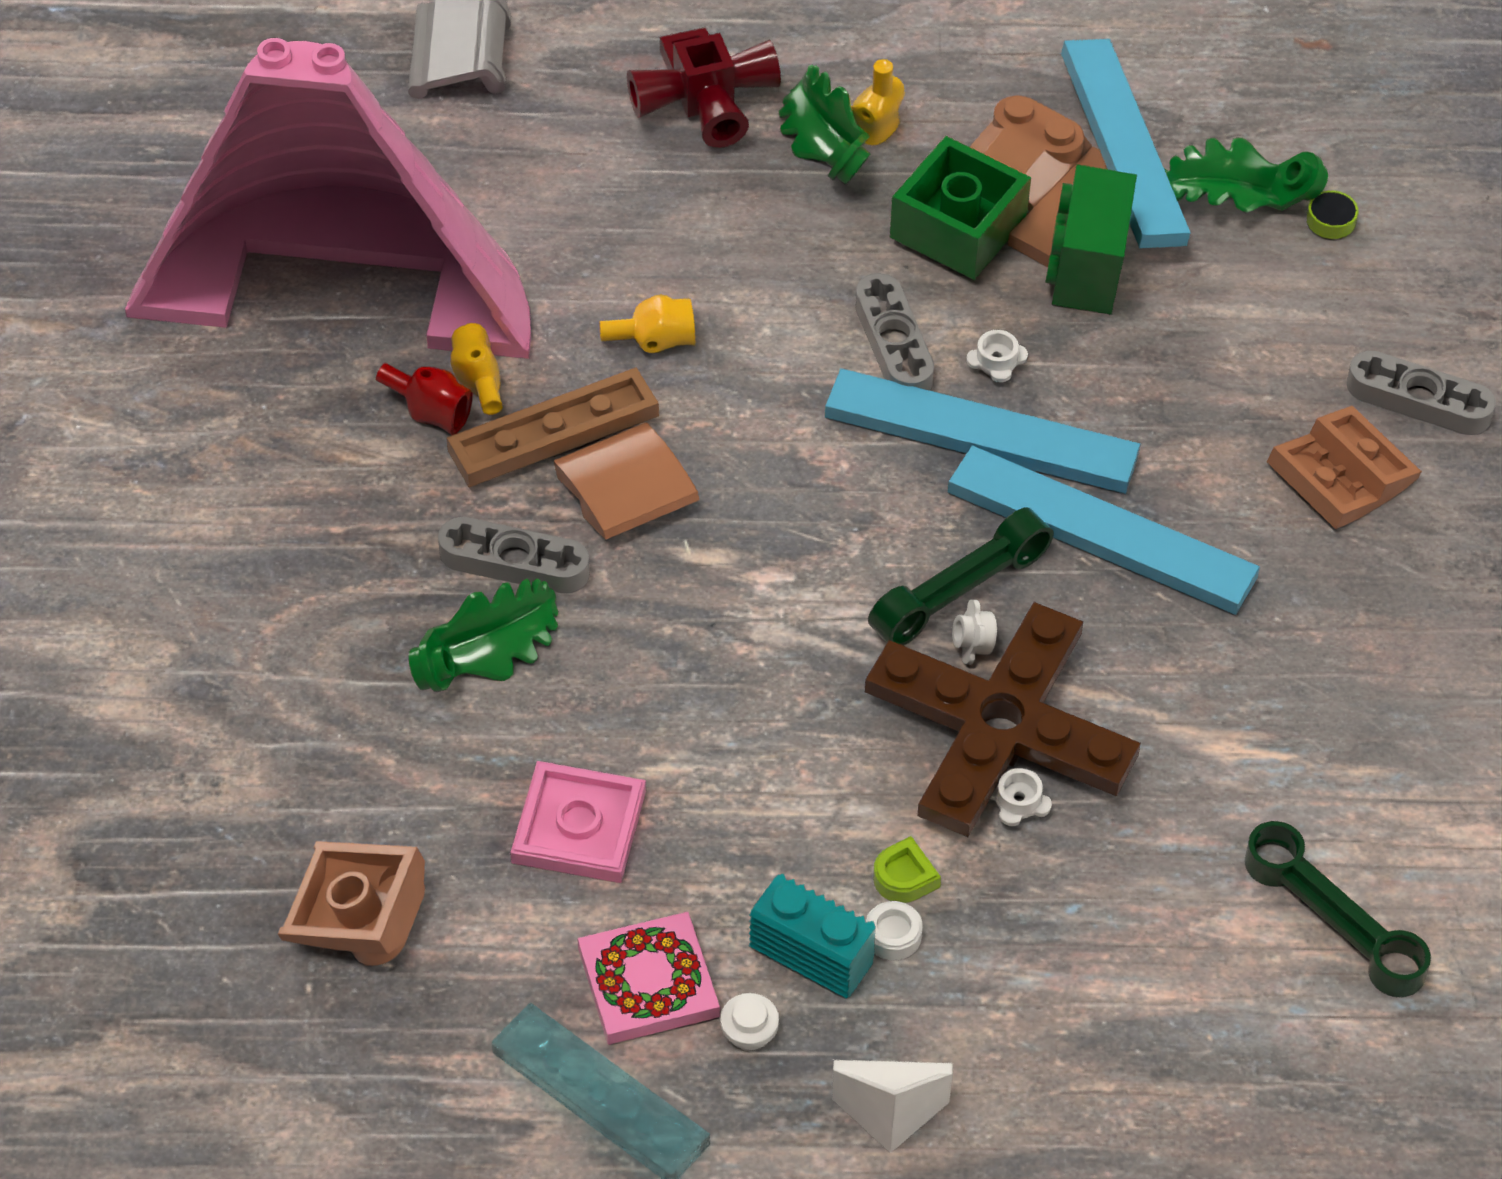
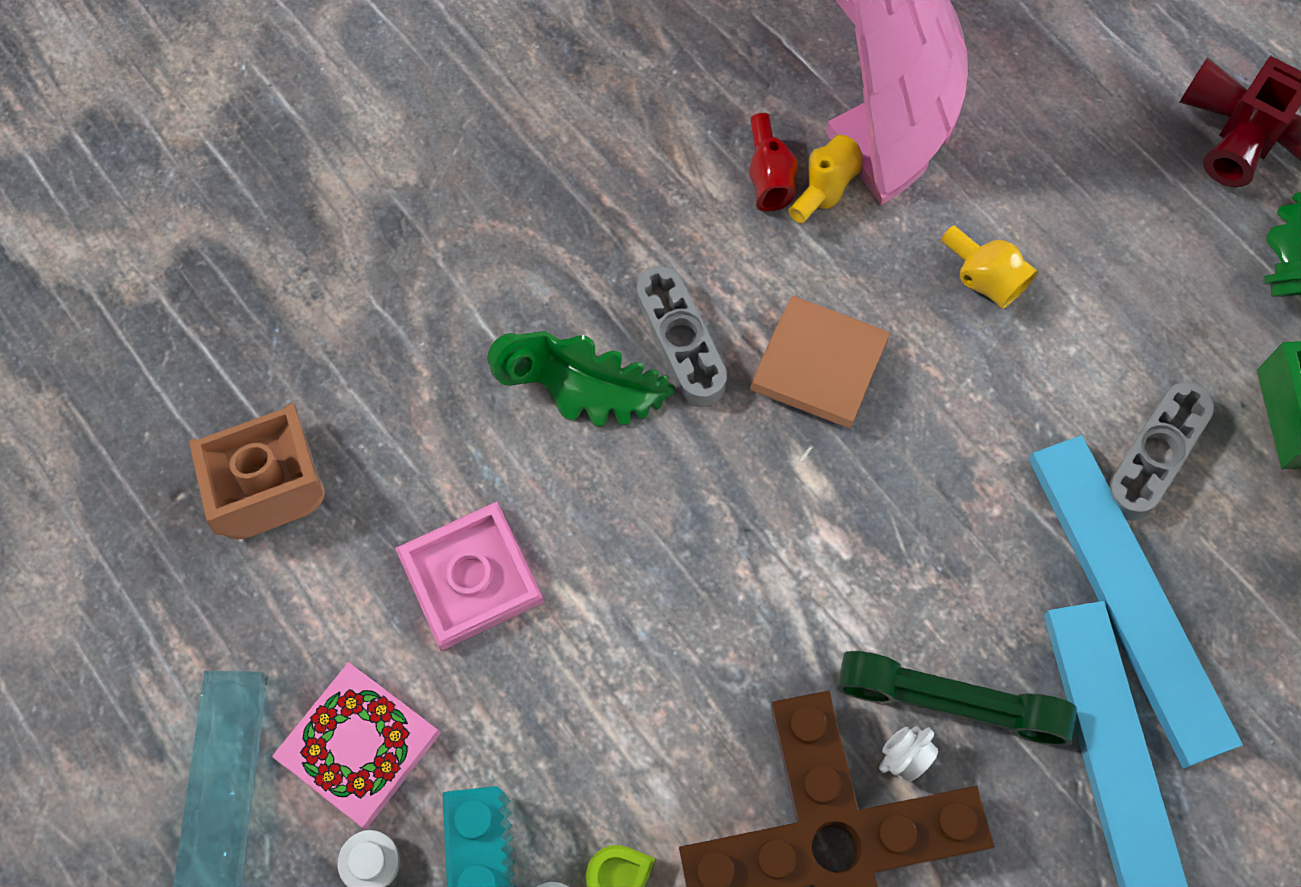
camera: 55 degrees right, 15 degrees up
medium nougat plate [447,367,659,488] -> none
white plate [966,330,1028,382] -> none

